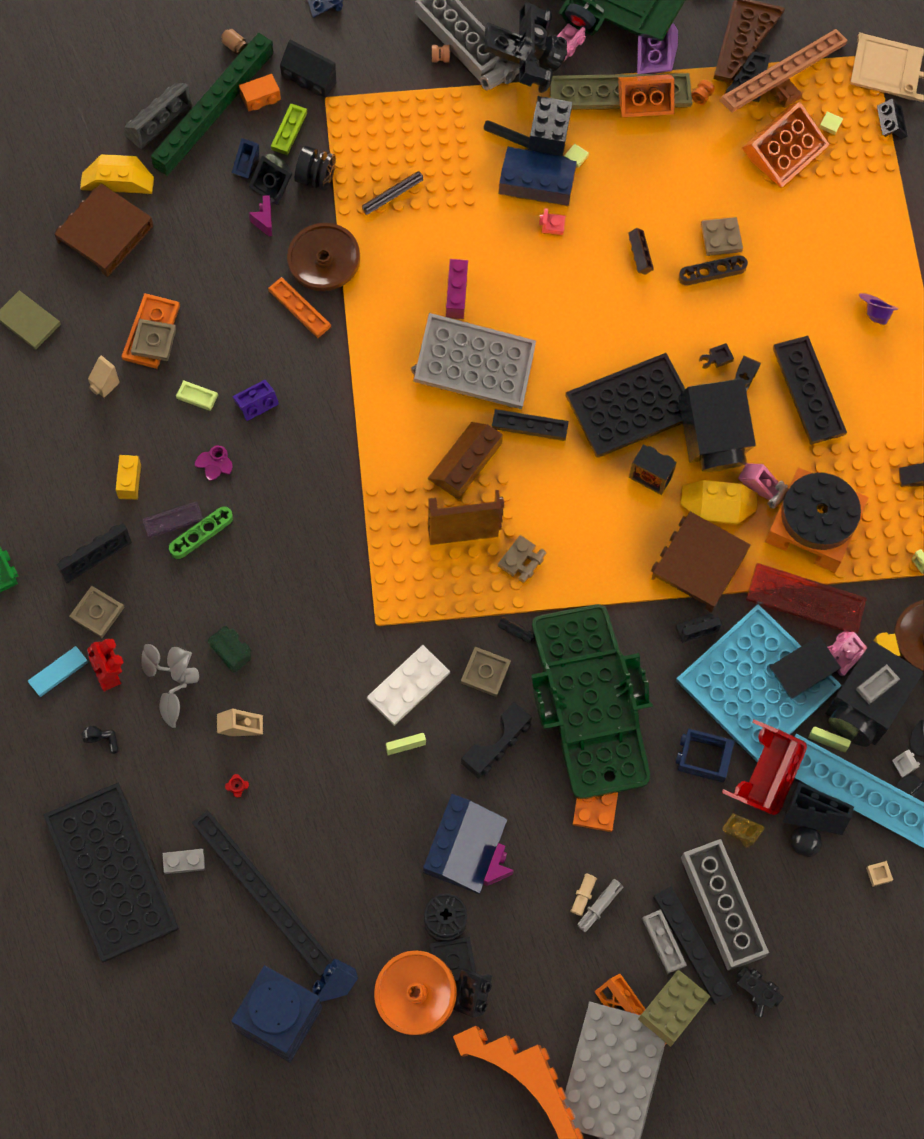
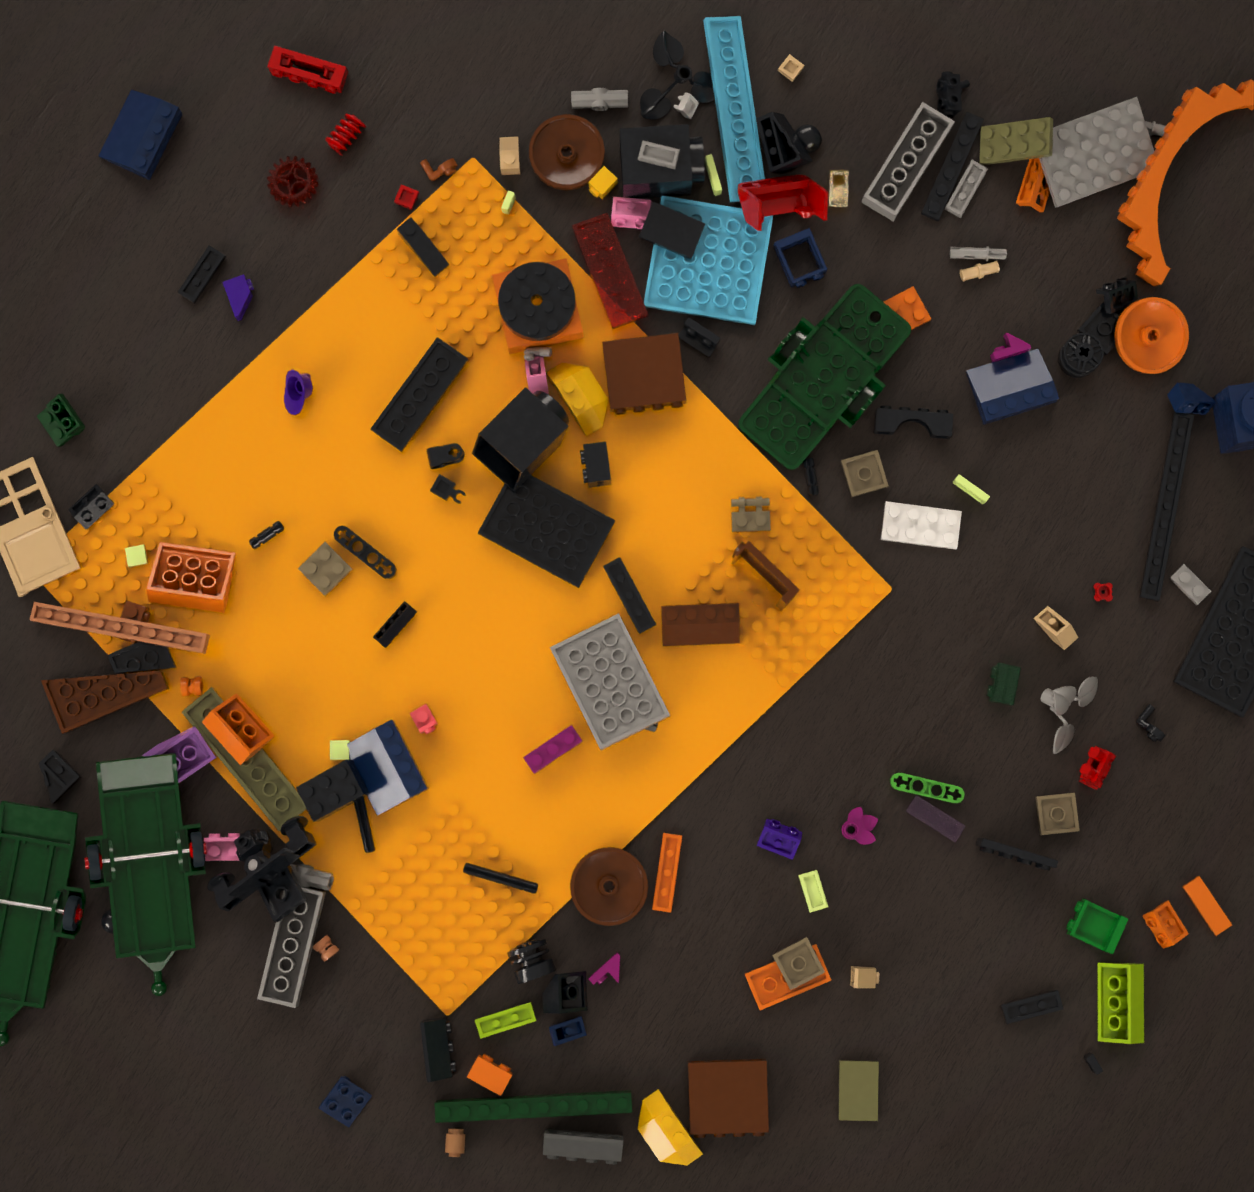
camera: 125 degrees left, 15 degrees up
medium azure tile [28,646,88,697] -> none
yellow brick [116,455,141,500] -> none
none -> black axle [249,521,284,549]

